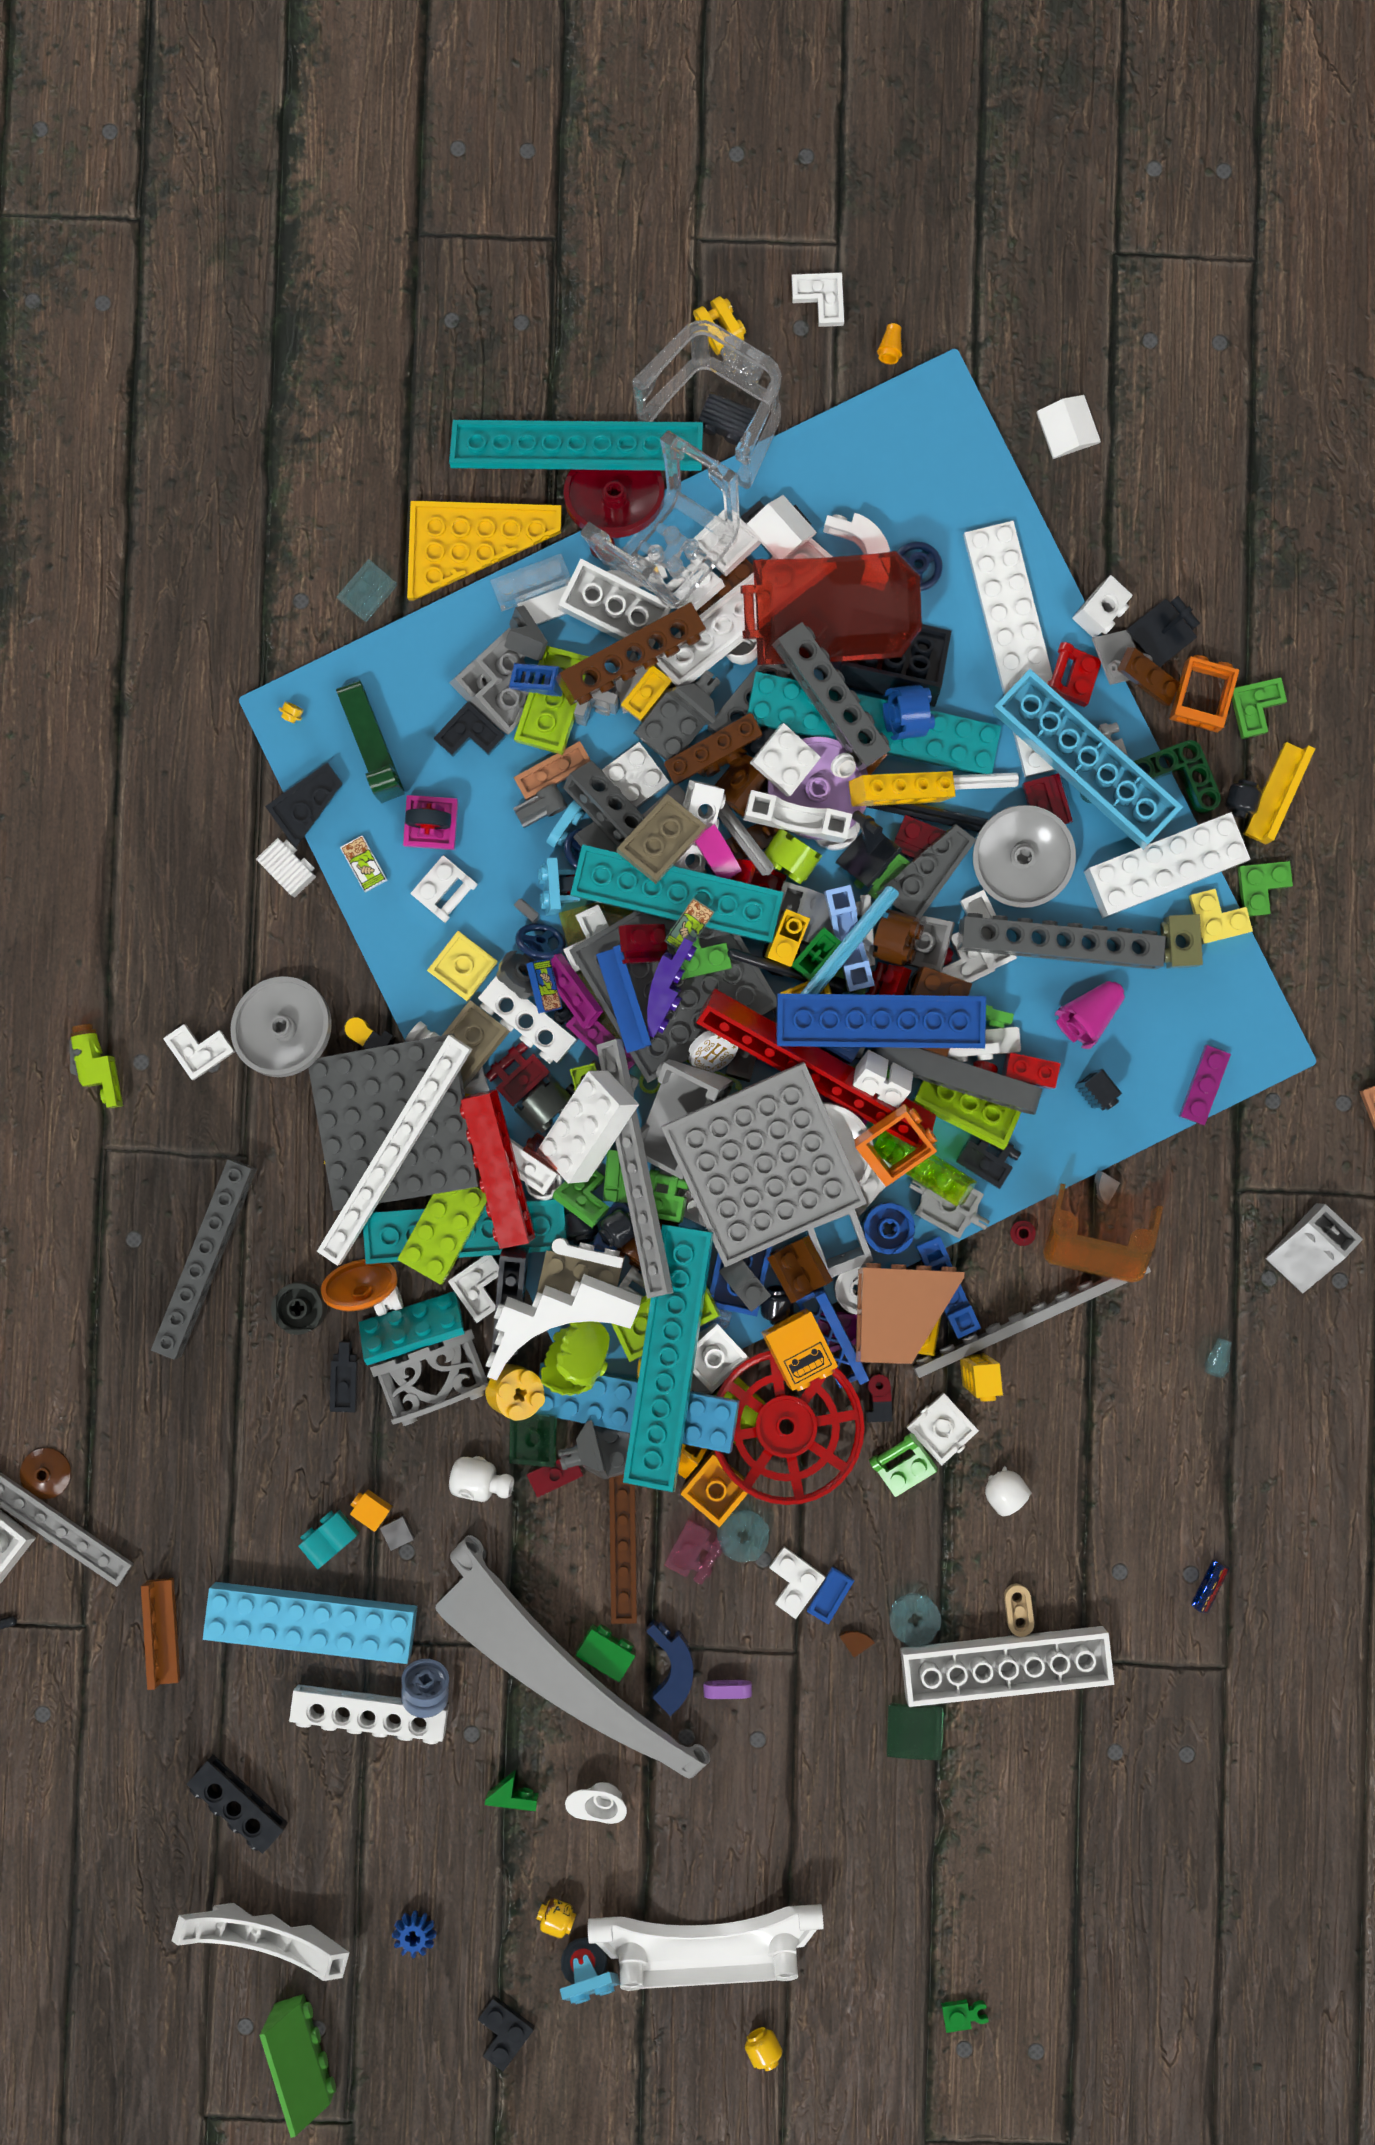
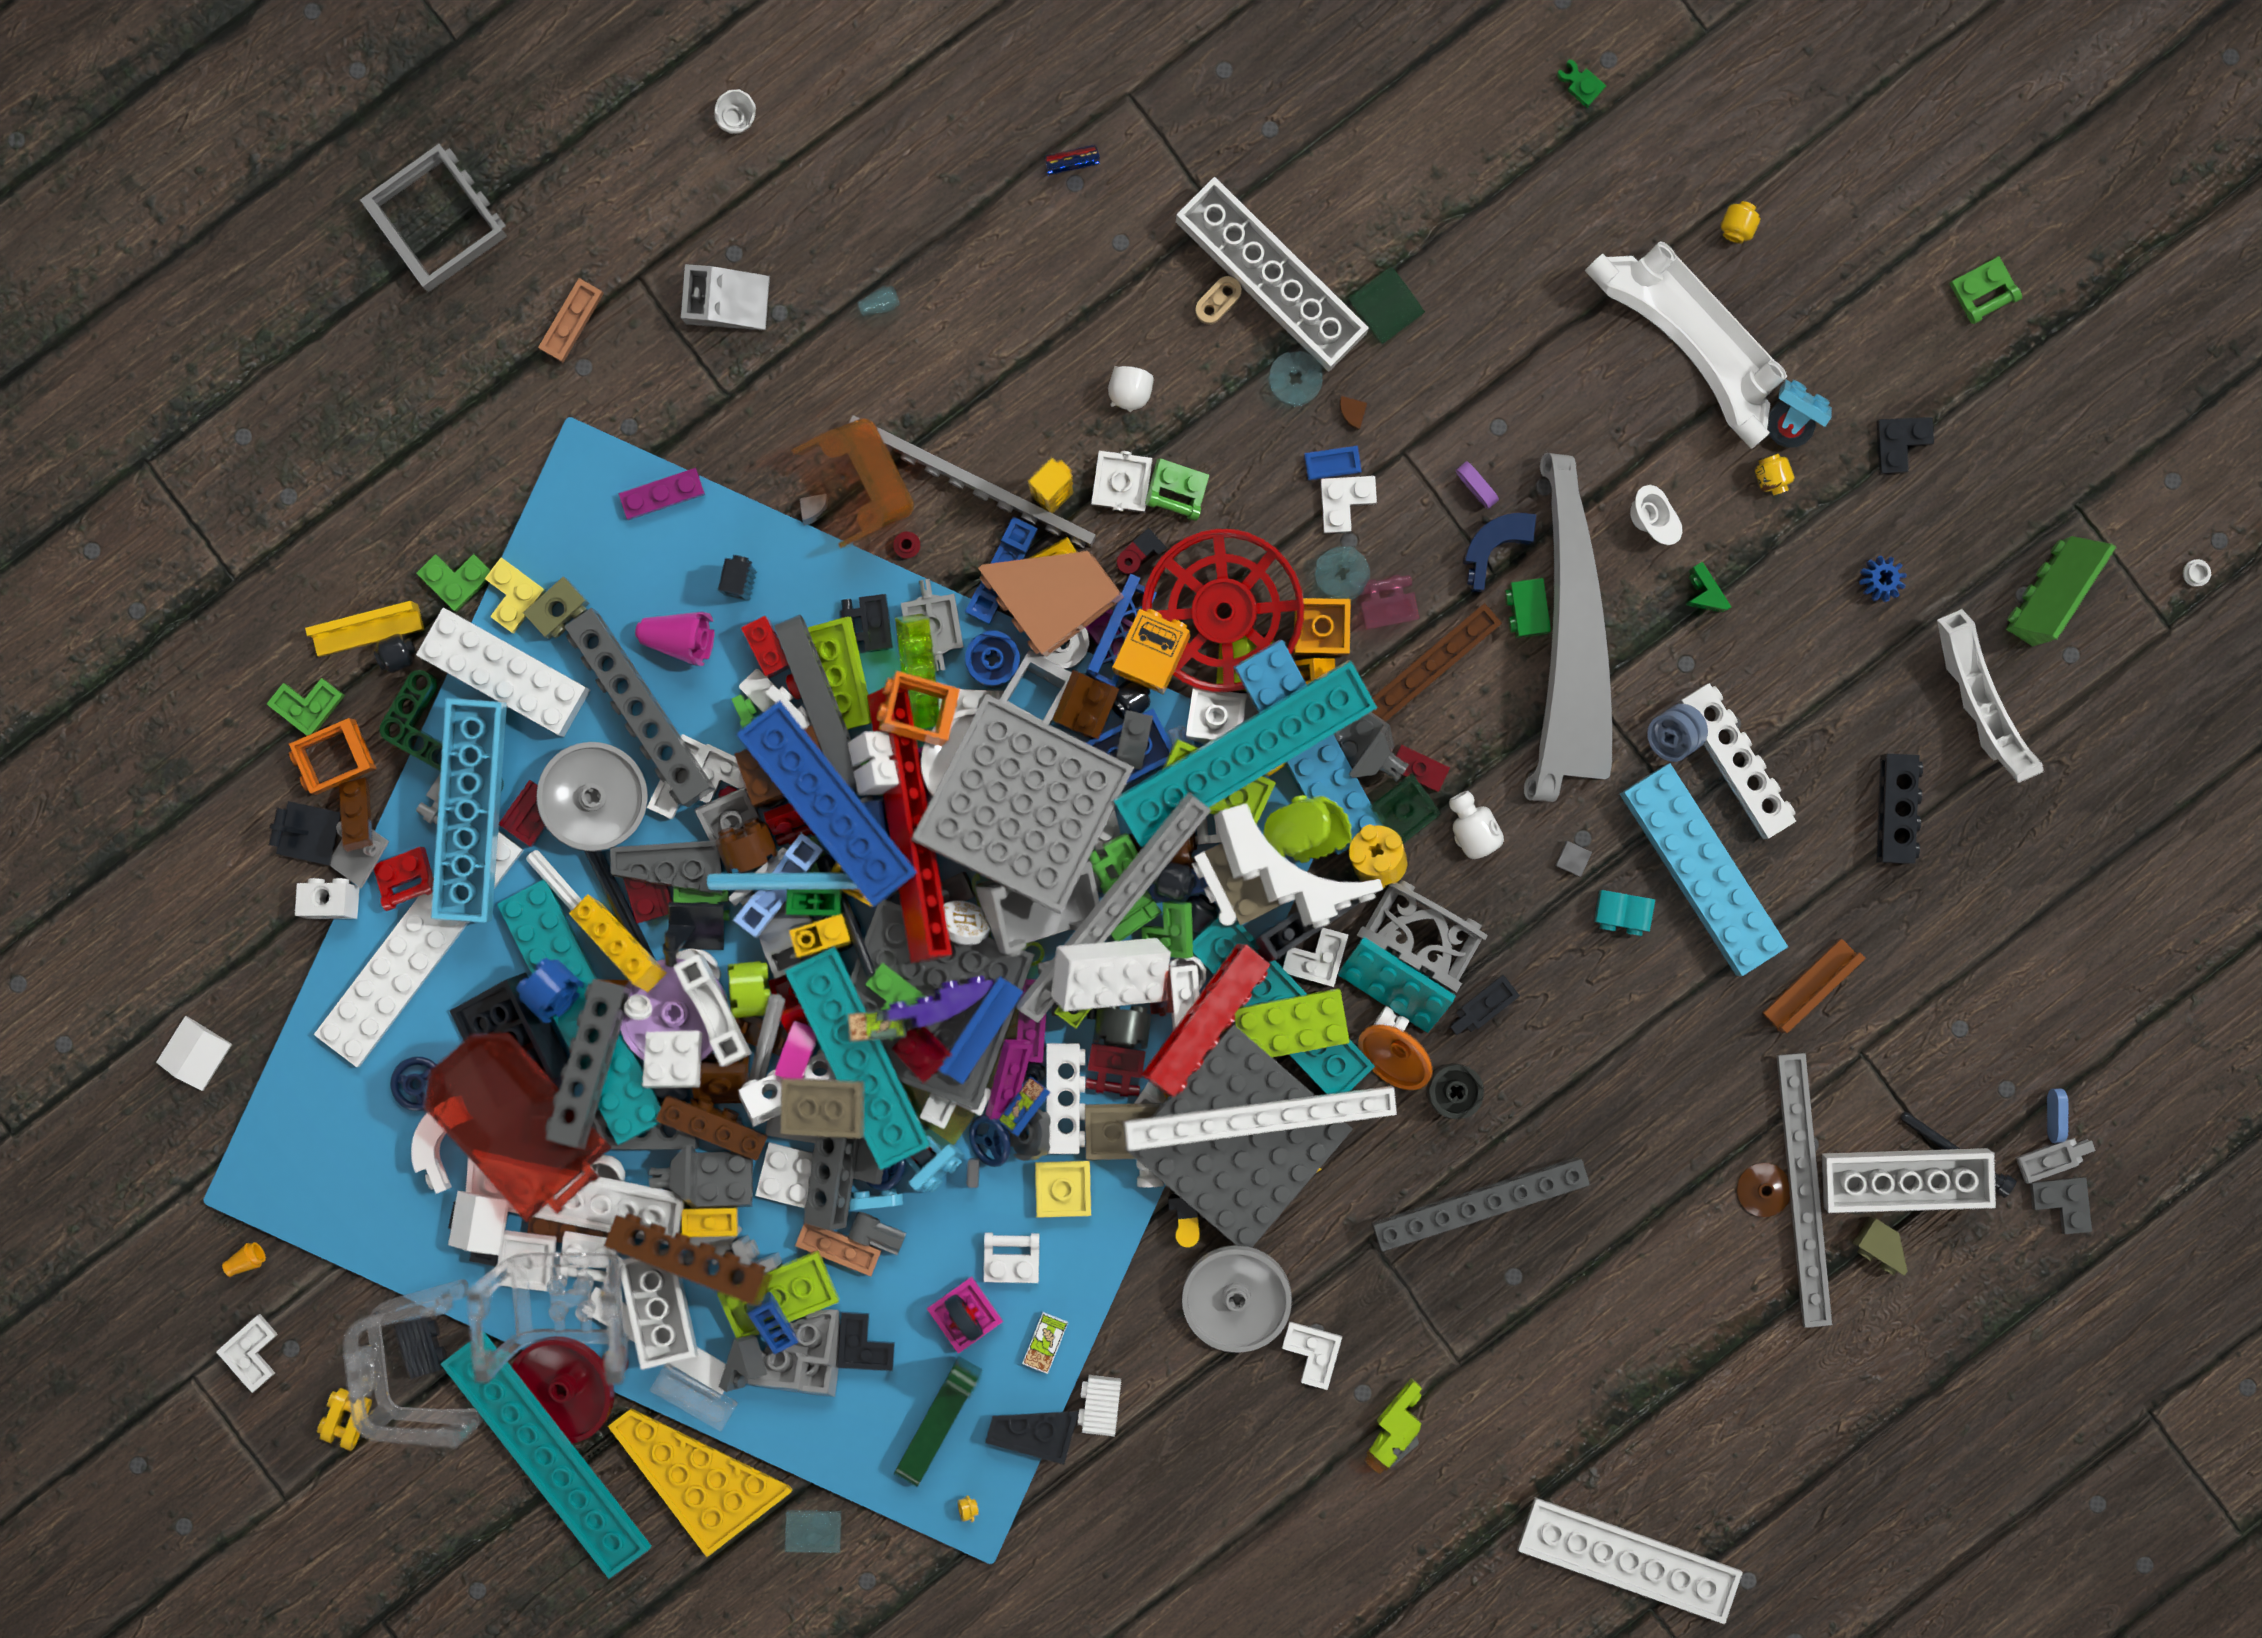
camera: 130 degrees left, 0 degrees up
light orange brick [350,1489,393,1532] -> none

